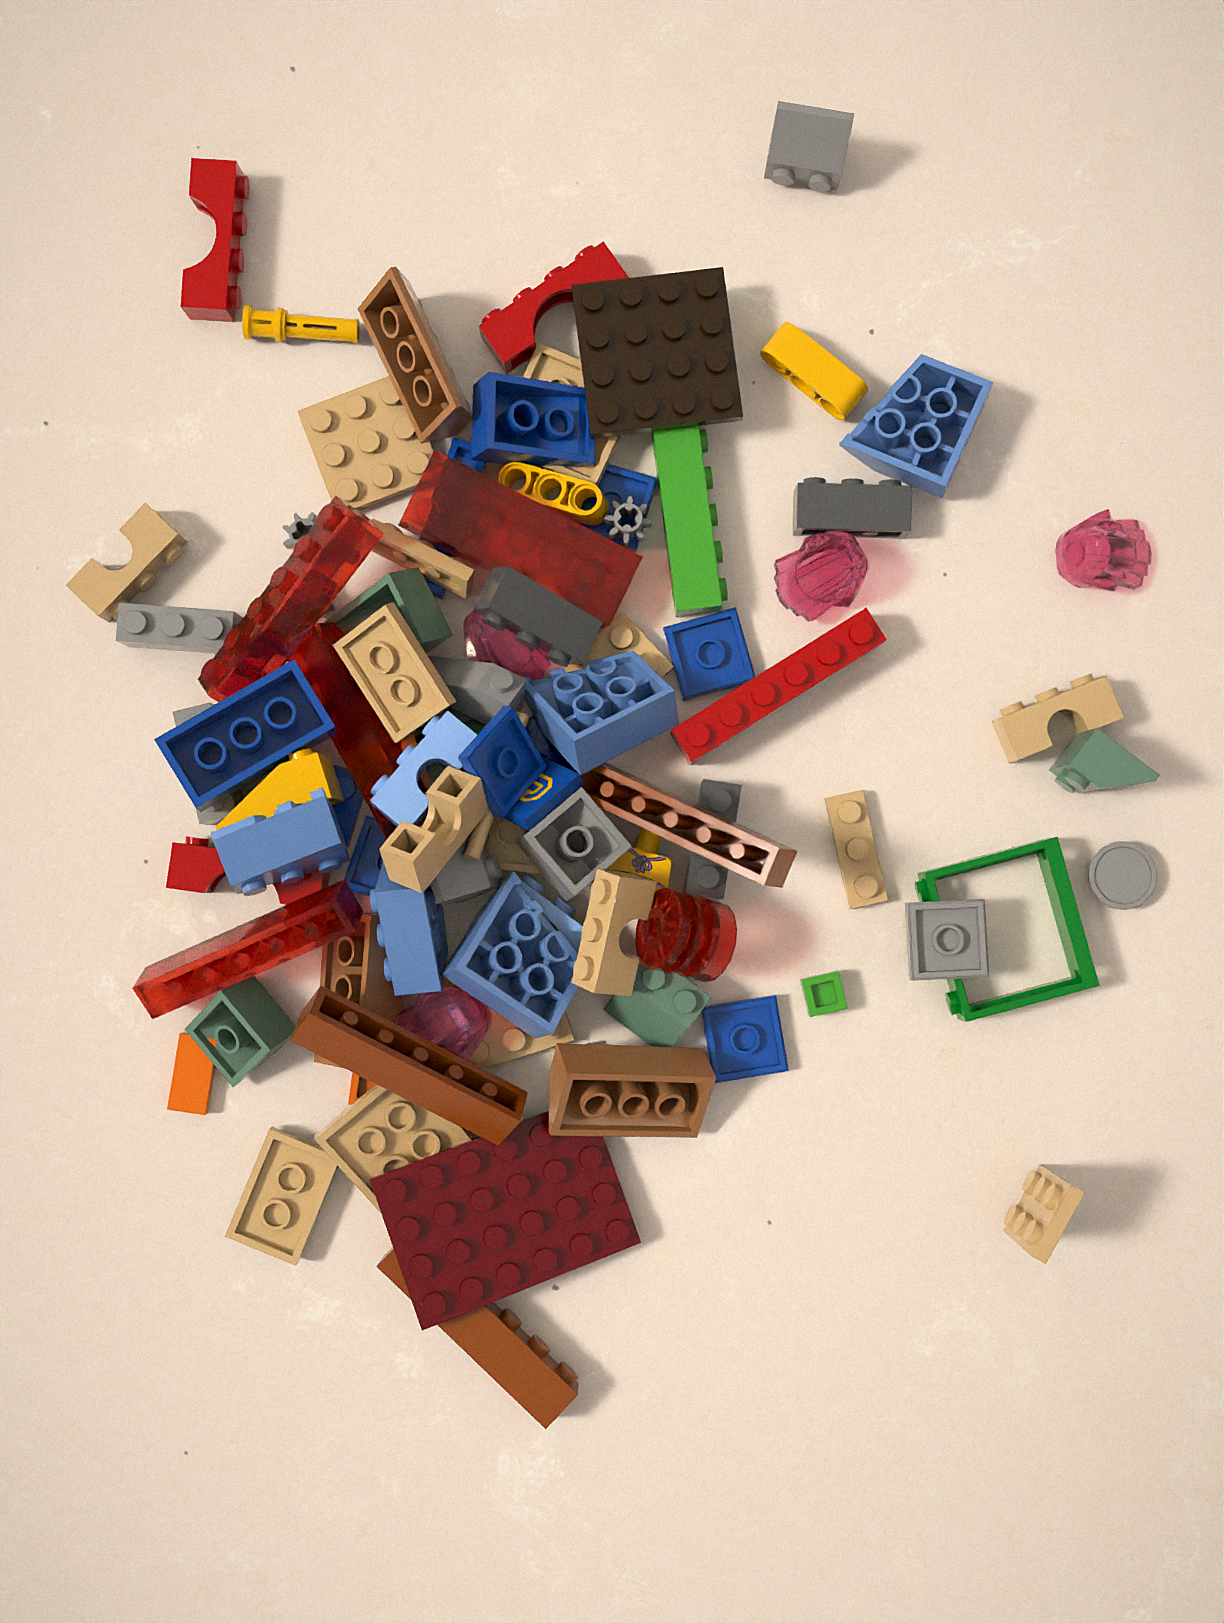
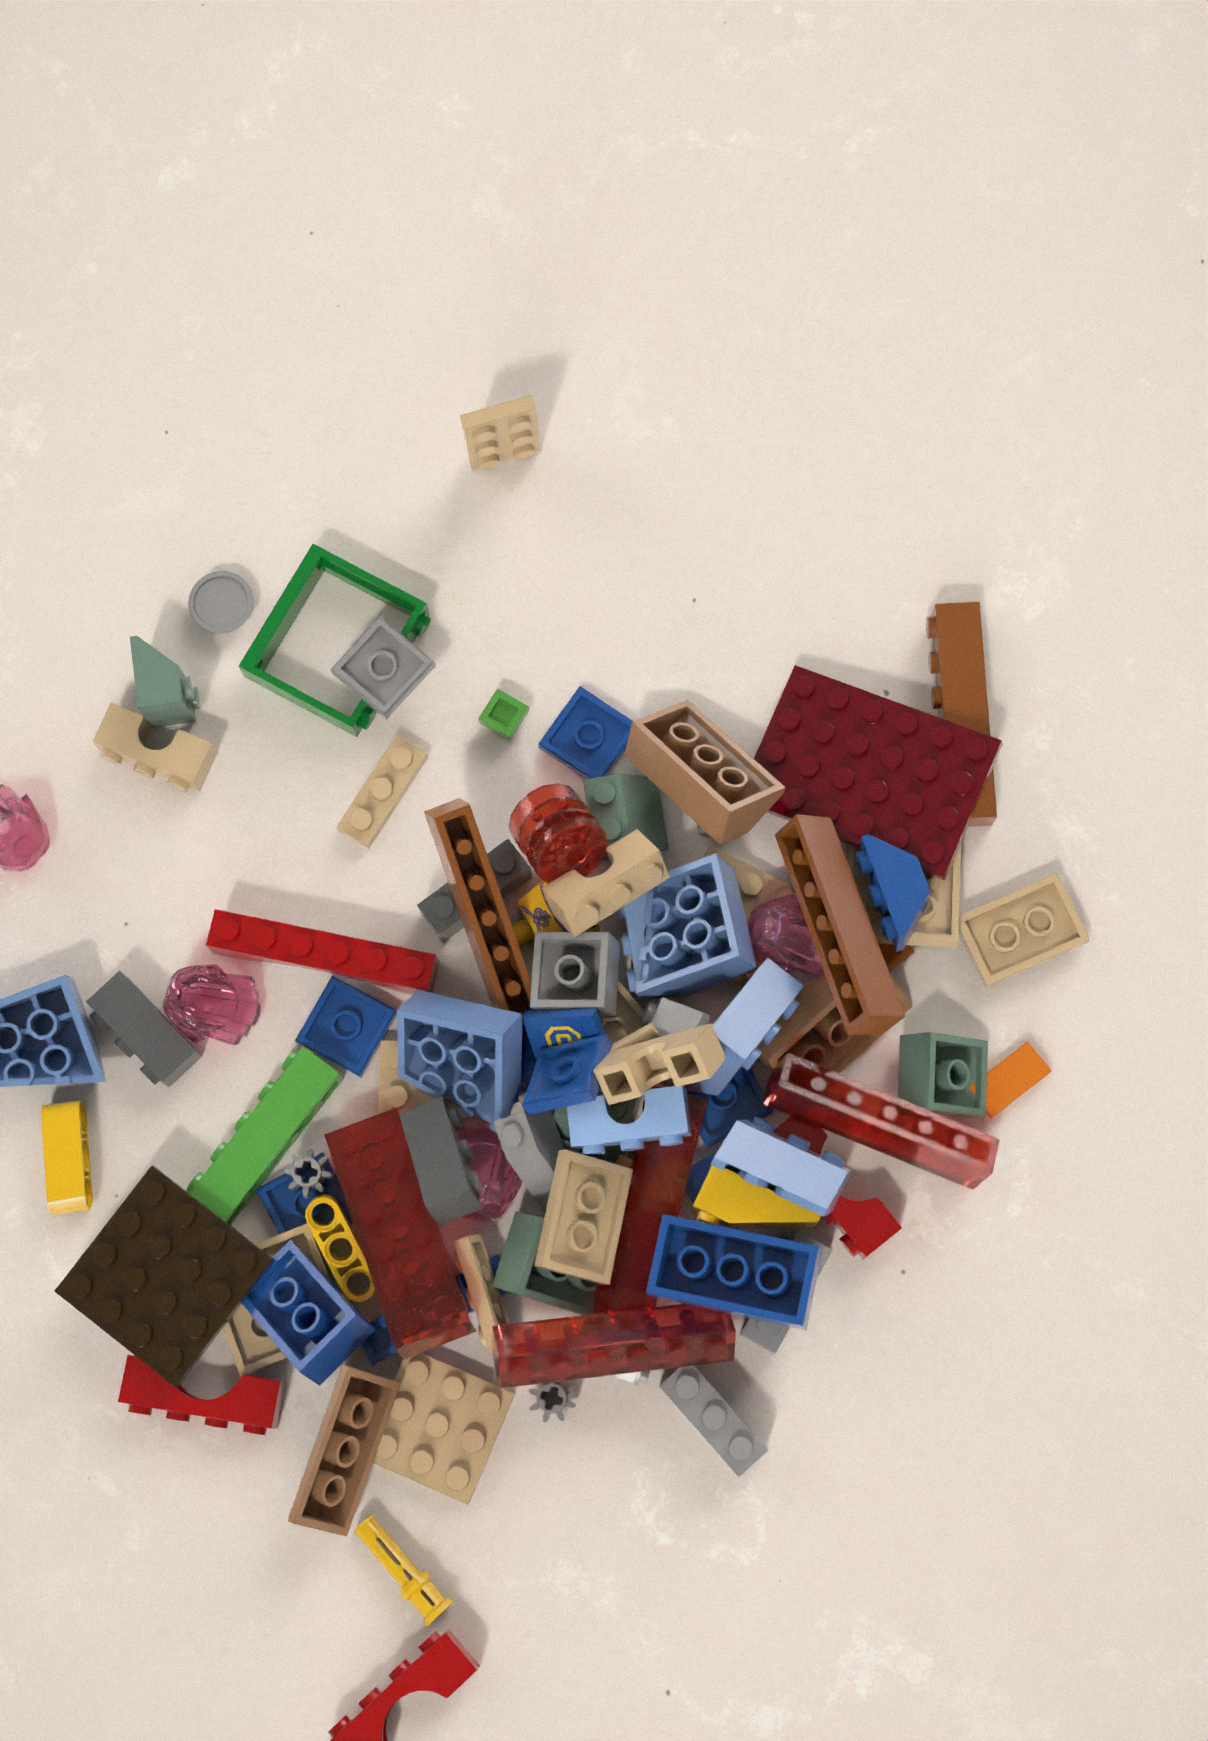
camera: 130 degrees left, 10 degrees down
tan arch [66,503,188,622] -> none
none -> blue slope [856,835,930,952]

